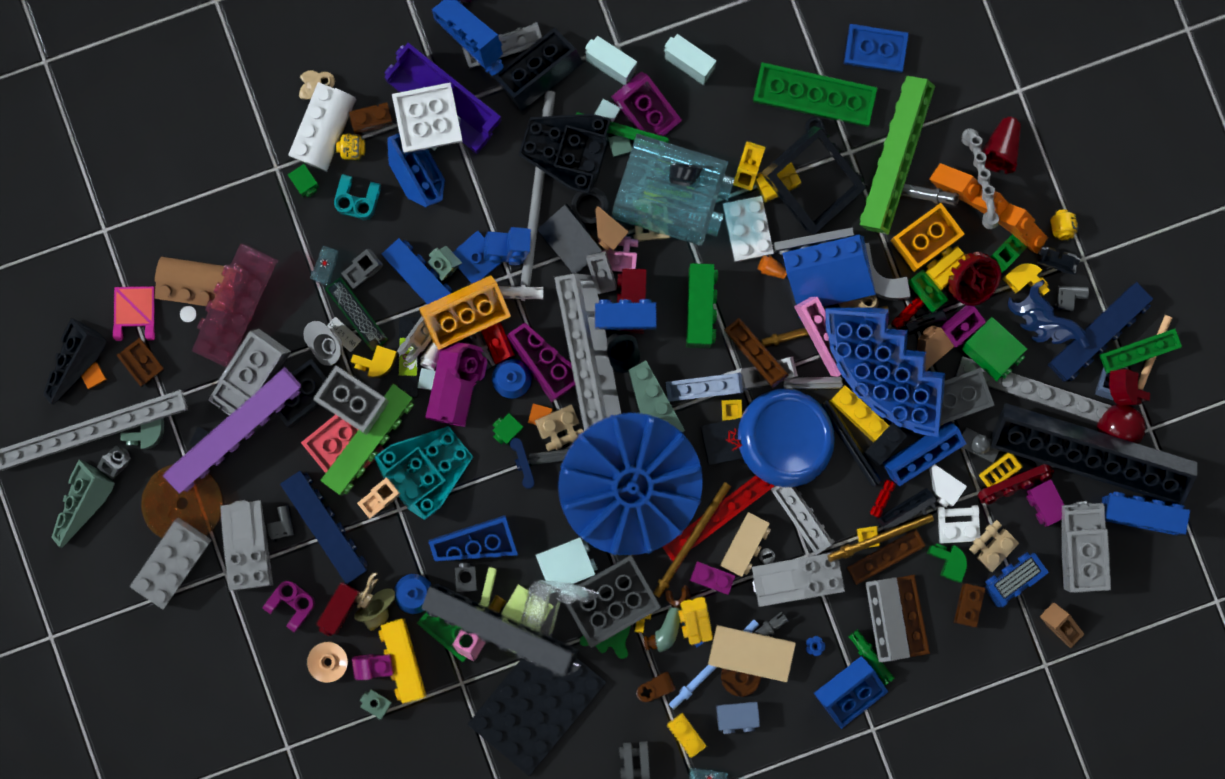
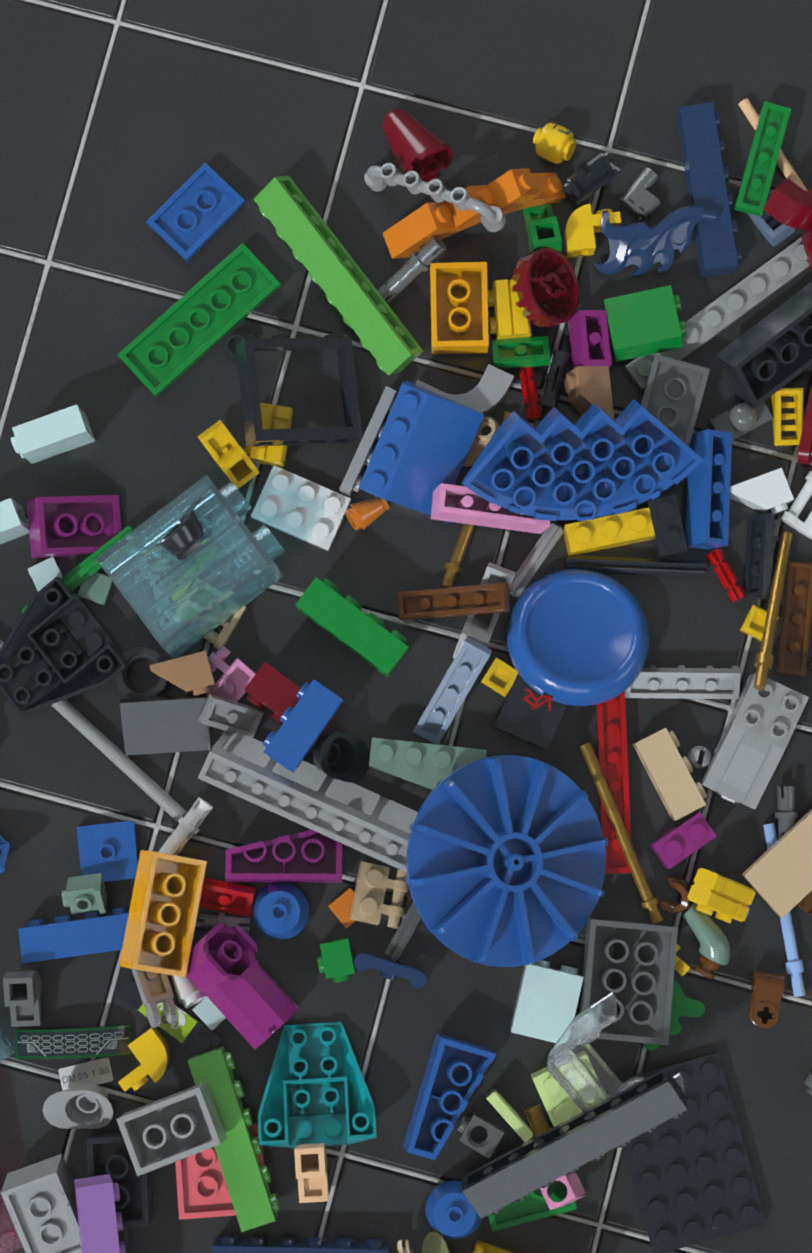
camera: 45 degrees left, 0 degrees up
blue brick [484,227,531,265] -> none

